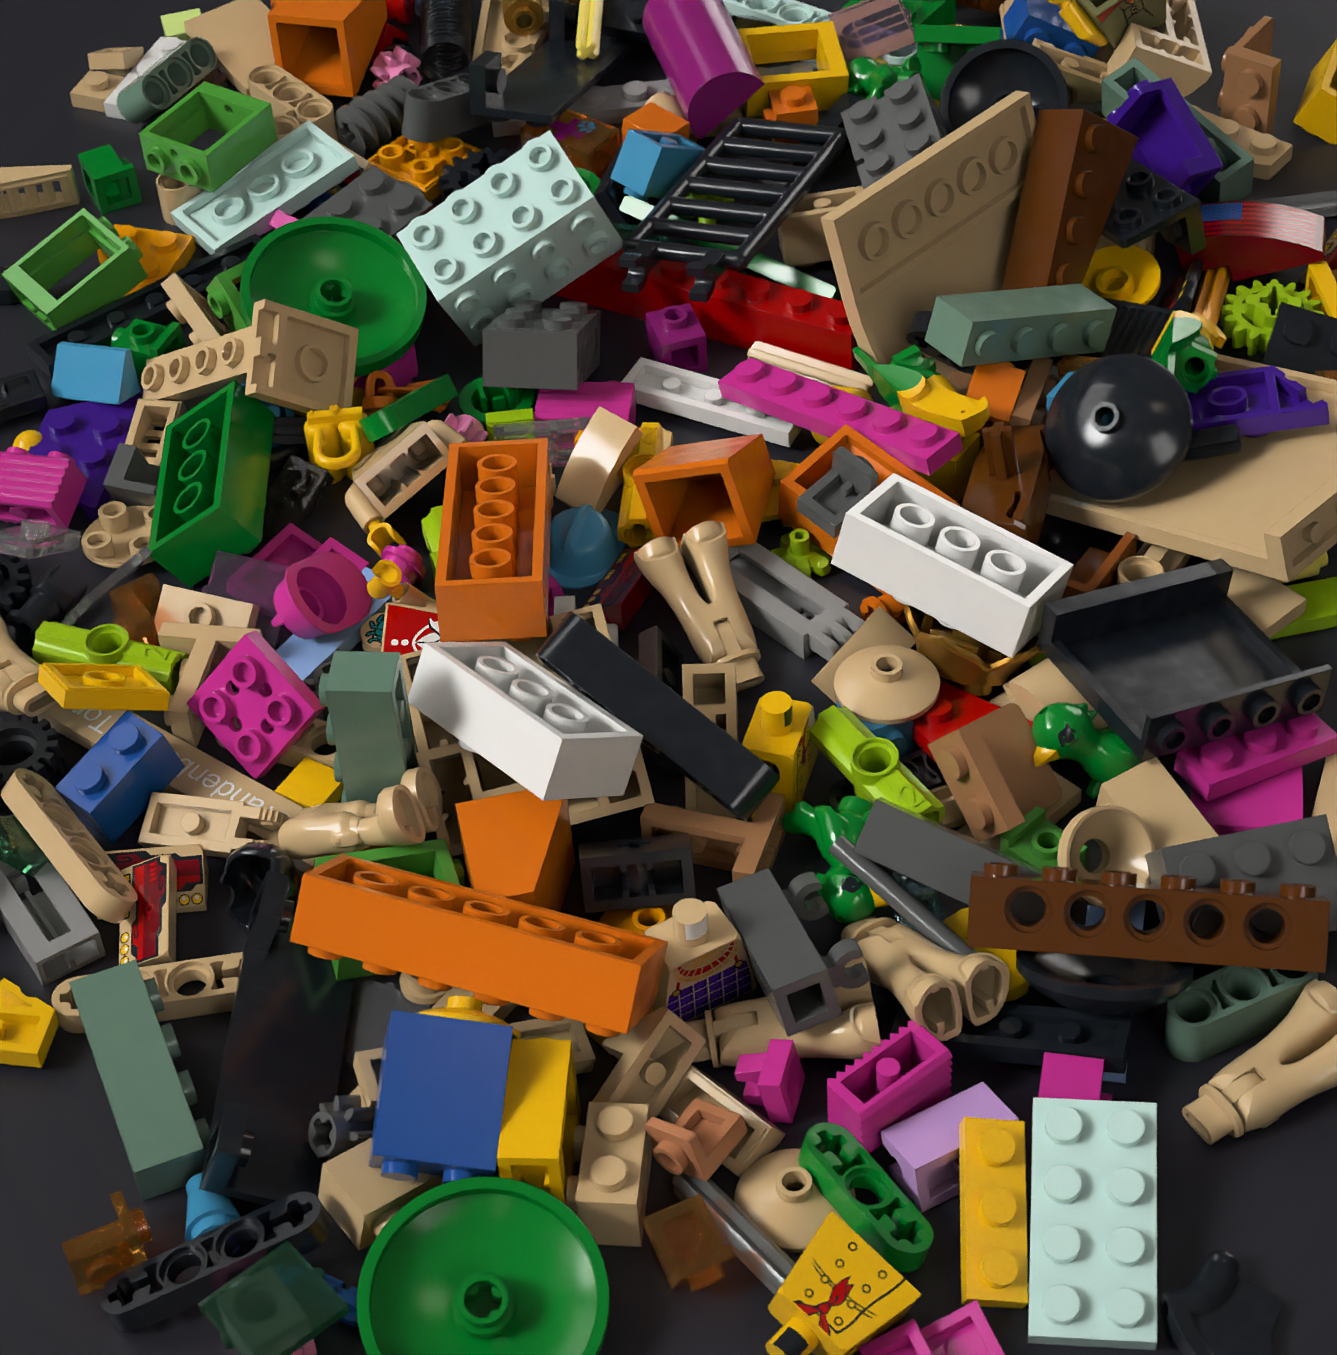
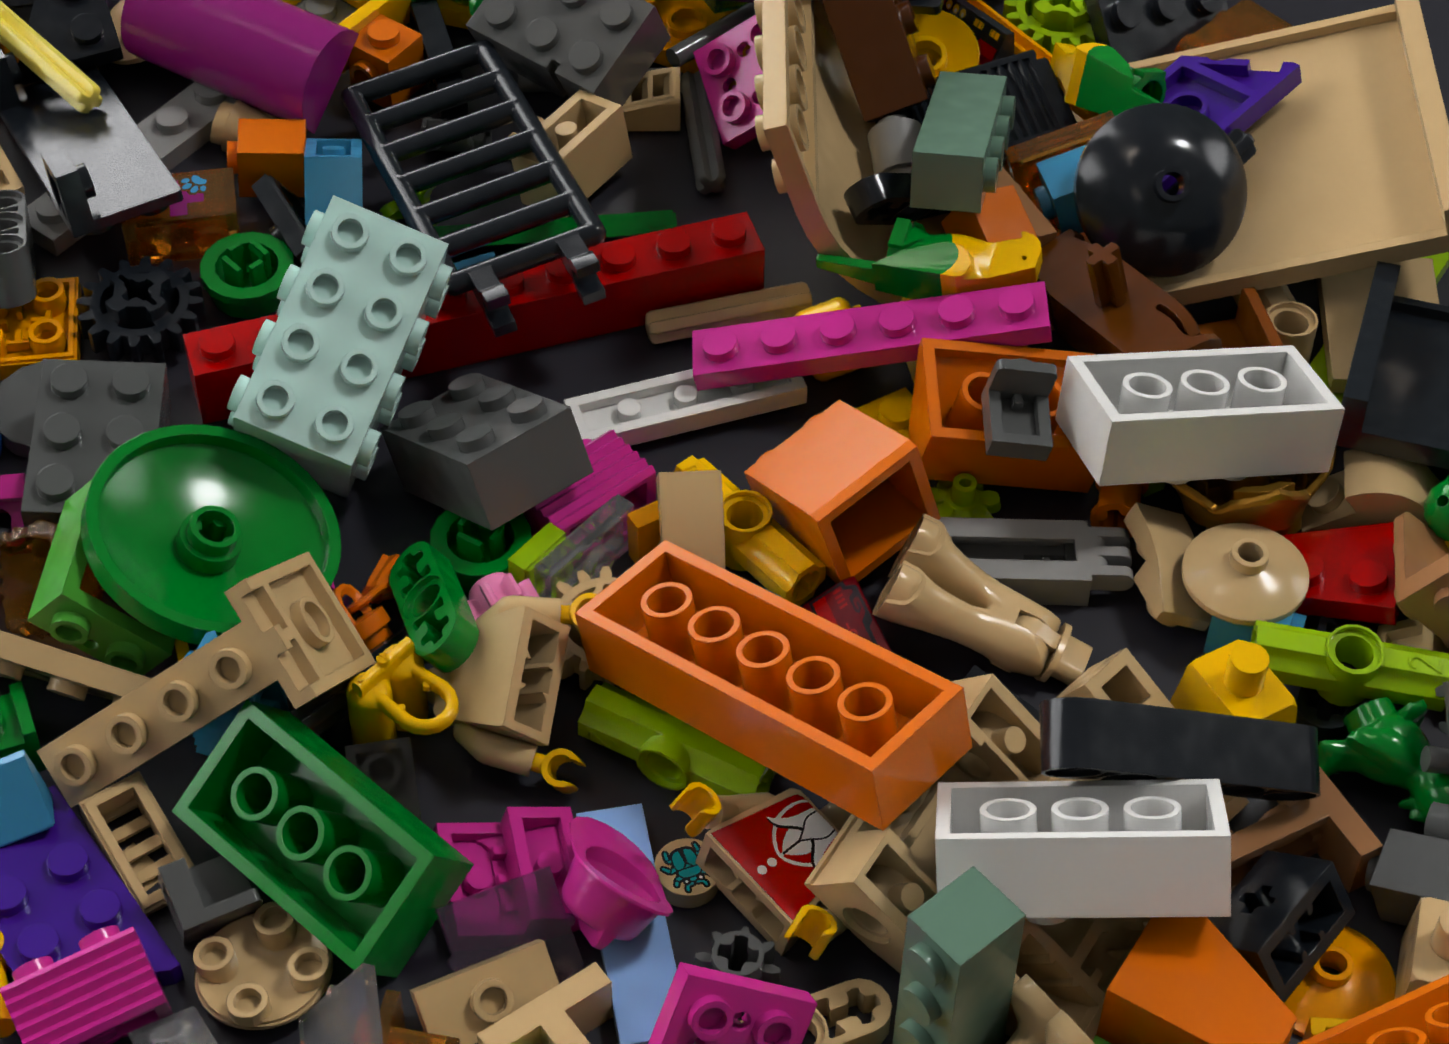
camera: 50 degrees left, 5 degrees up
dark pink plate [381,544,427,586] -> none
magenta brick [645,303,708,374] -> none

